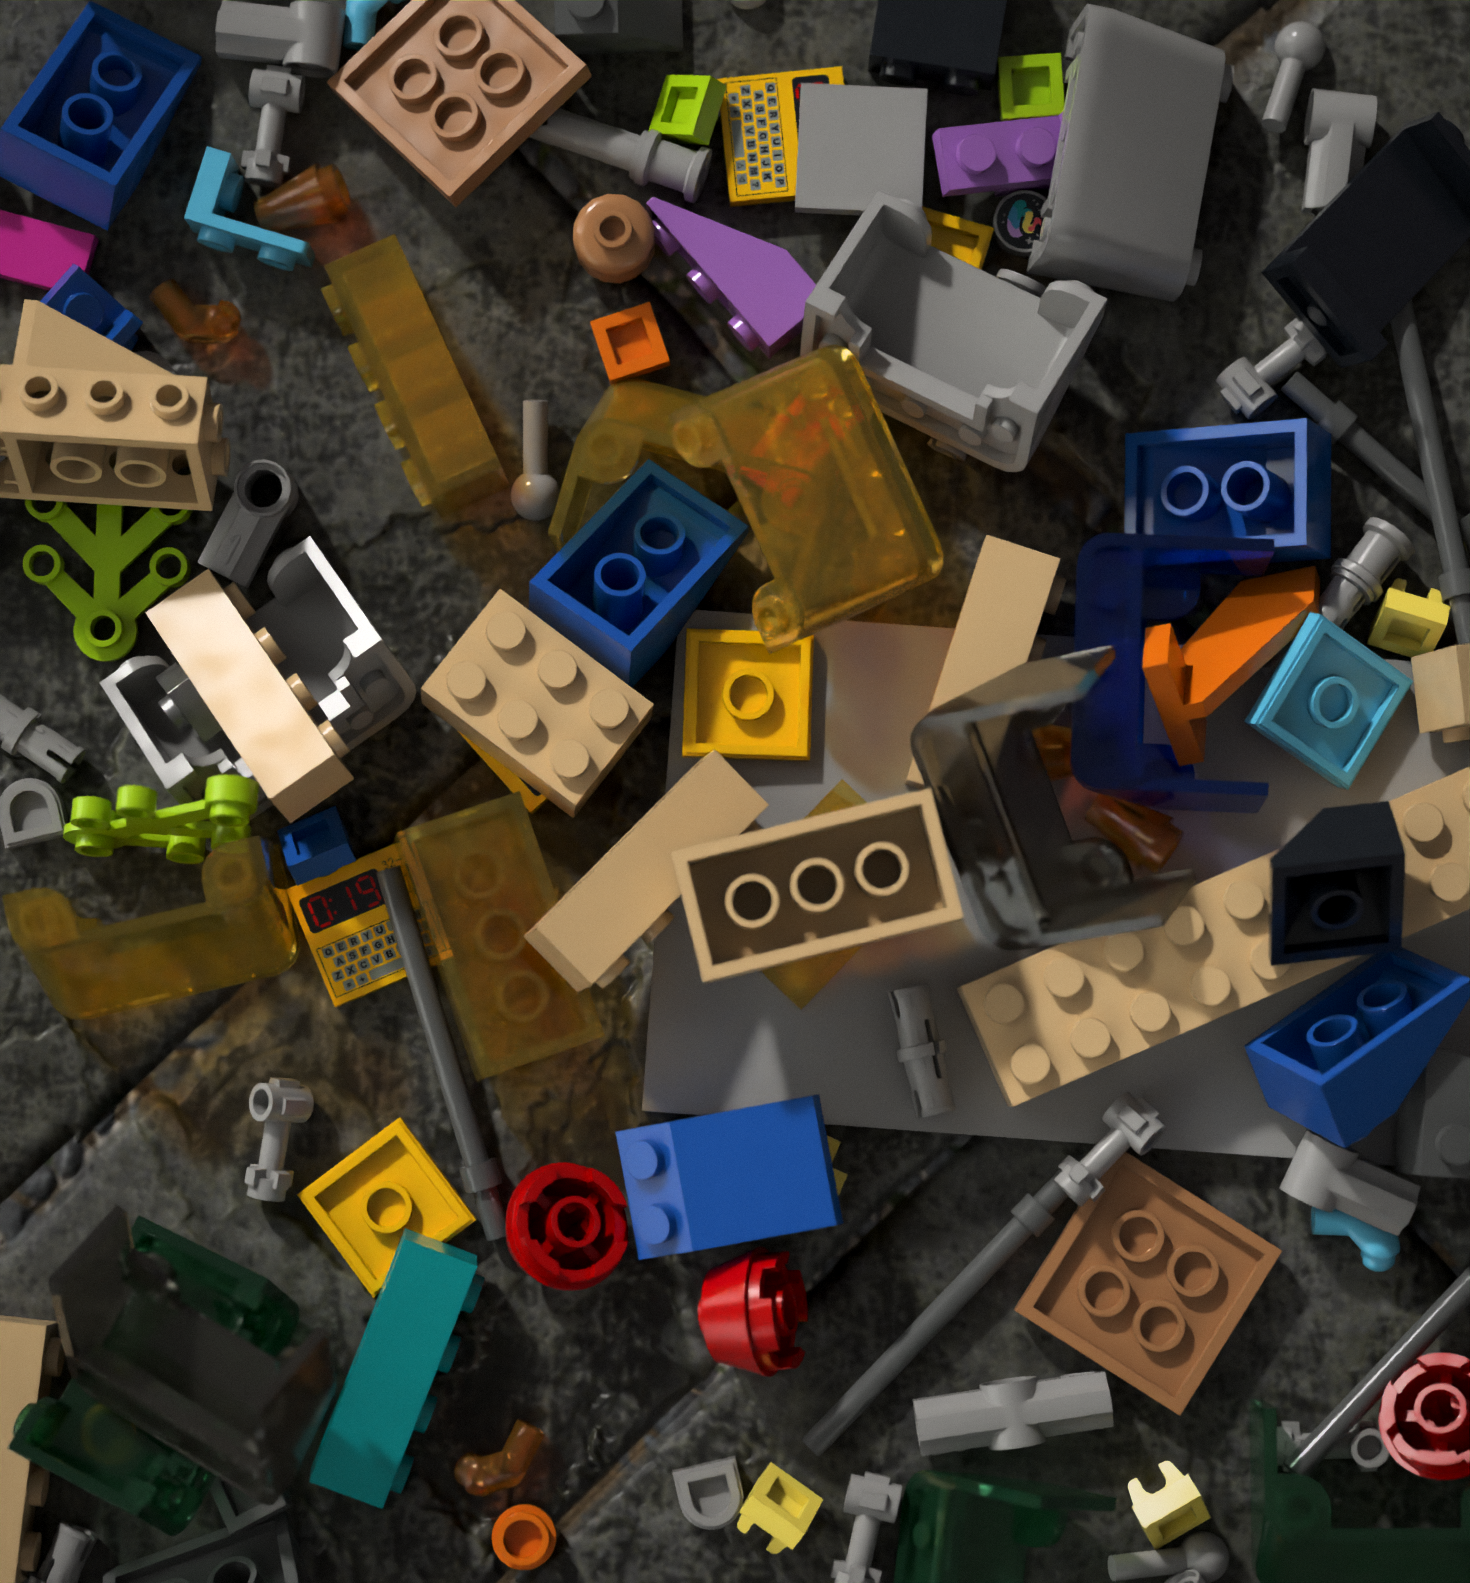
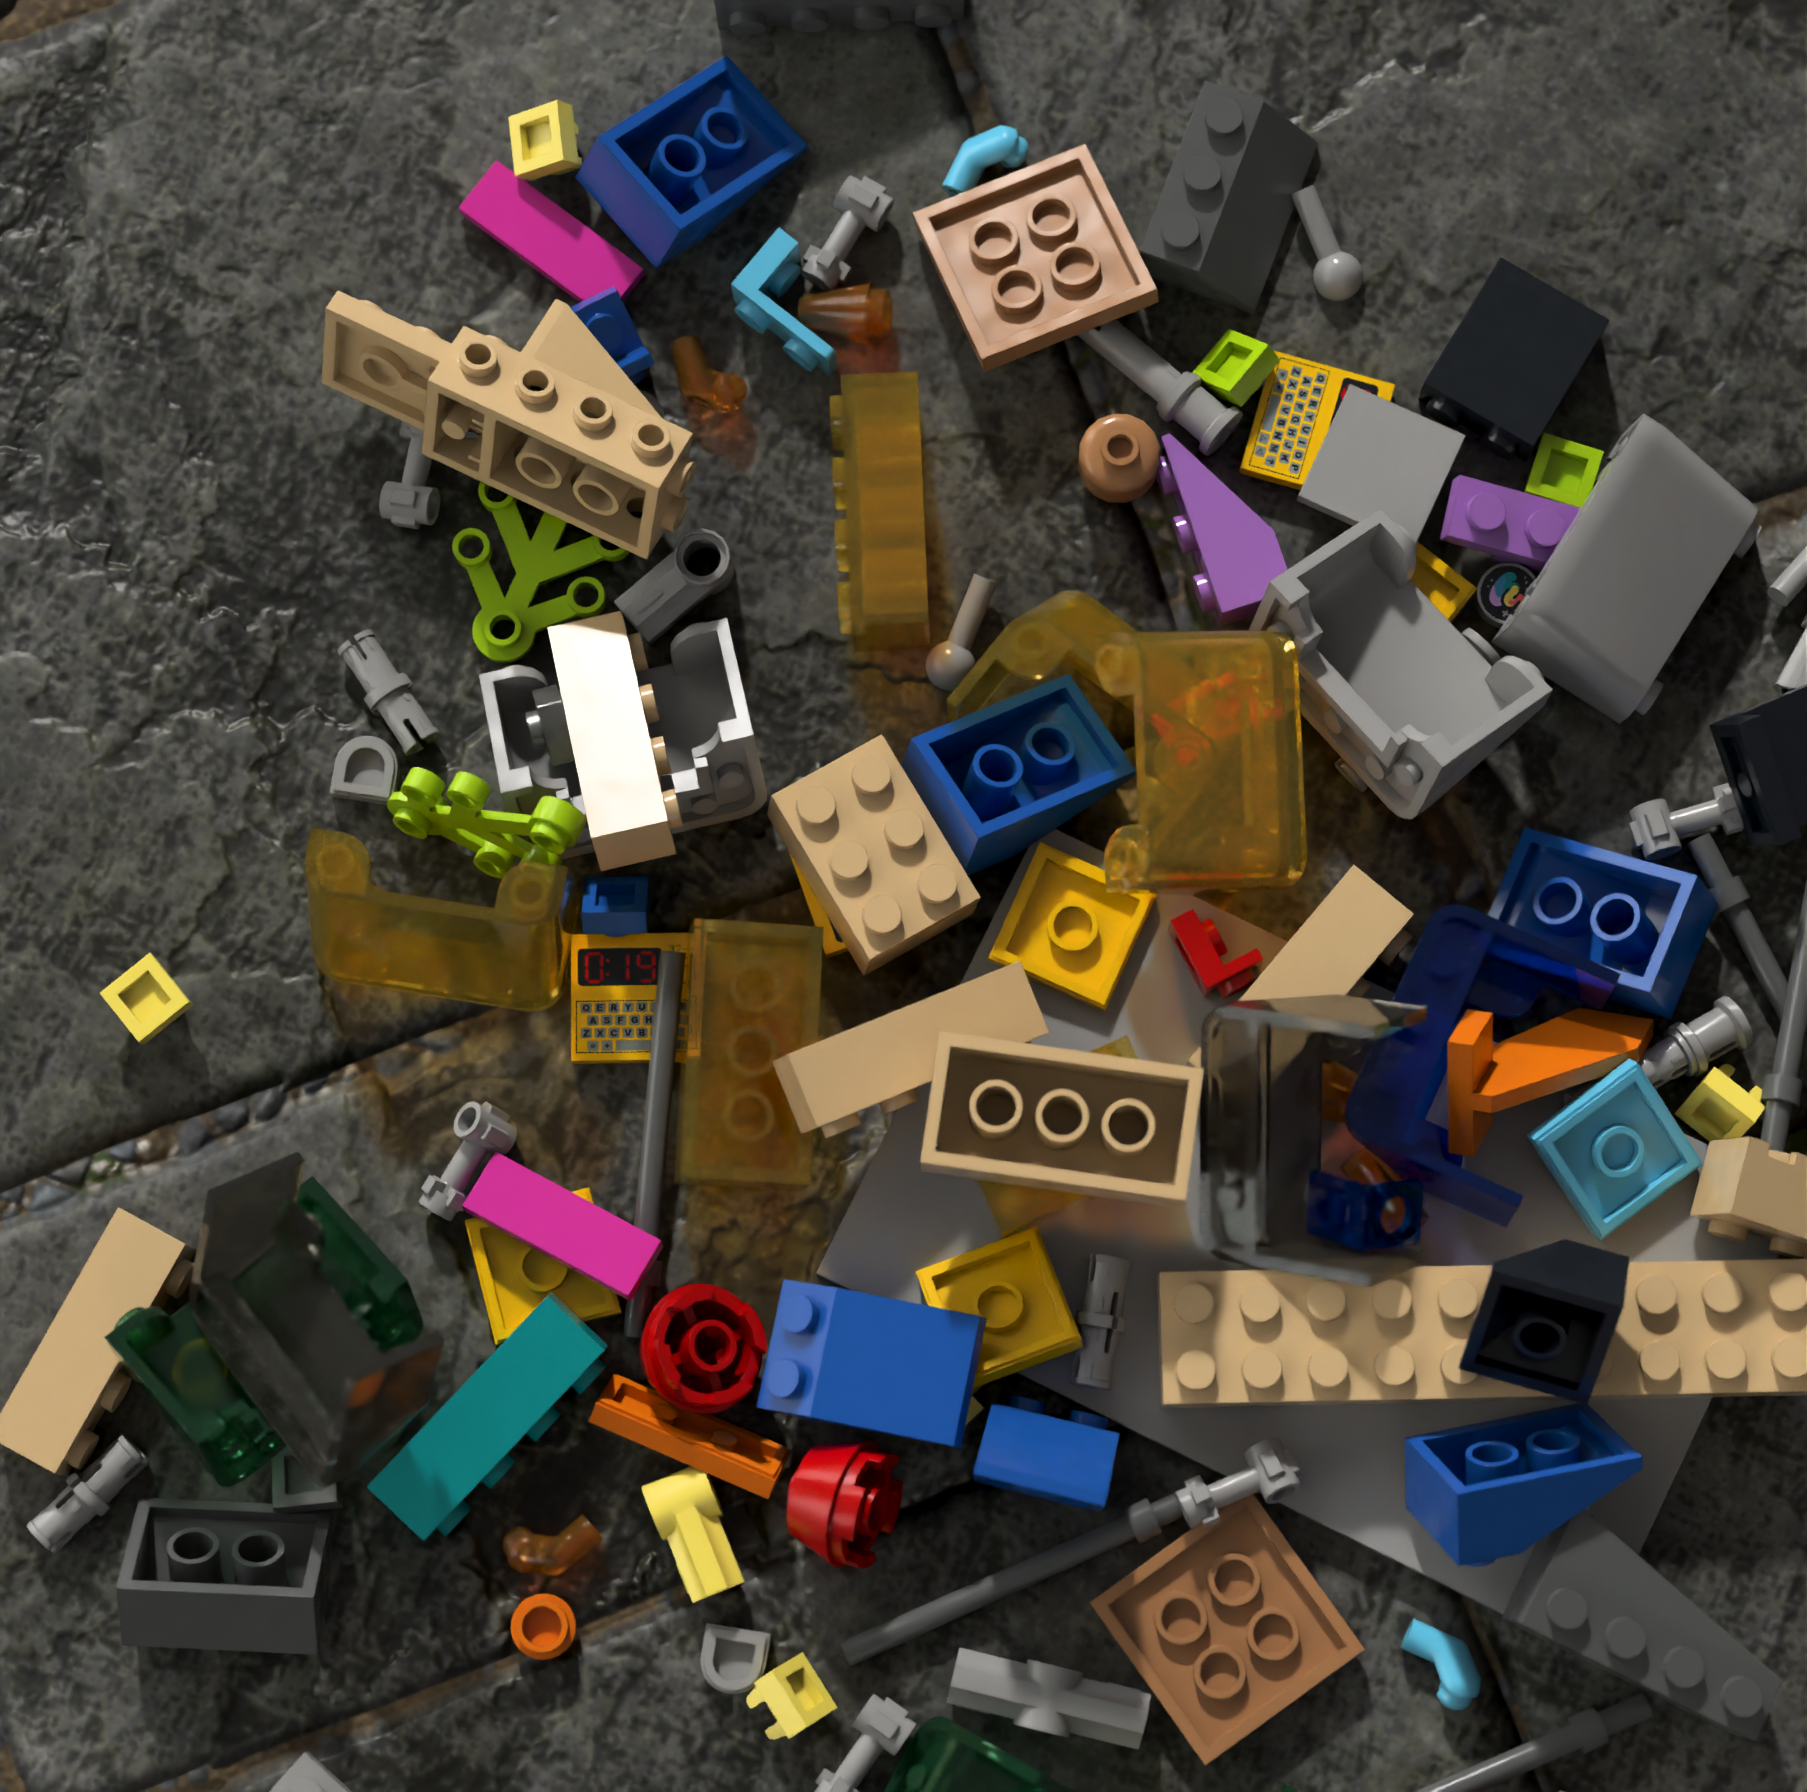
camera: 25 degrees right, 5 degrees down
light grey piece [215,0,346,78] -> none
orange plate [590,301,670,385] -> none
light grey piece [1280,1129,1421,1236] -> none
none -> dark pink tile [462,1151,664,1302]
none -> orange tile [589,1374,791,1499]
none -> light yellow piece [642,1466,745,1603]
none -> yellow tile [915,1226,1083,1388]
none -> blue slope [973,1394,1119,1513]
none -> red bracket [1168,909,1264,999]
none -> clear blue bracket [1306,1169,1424,1251]

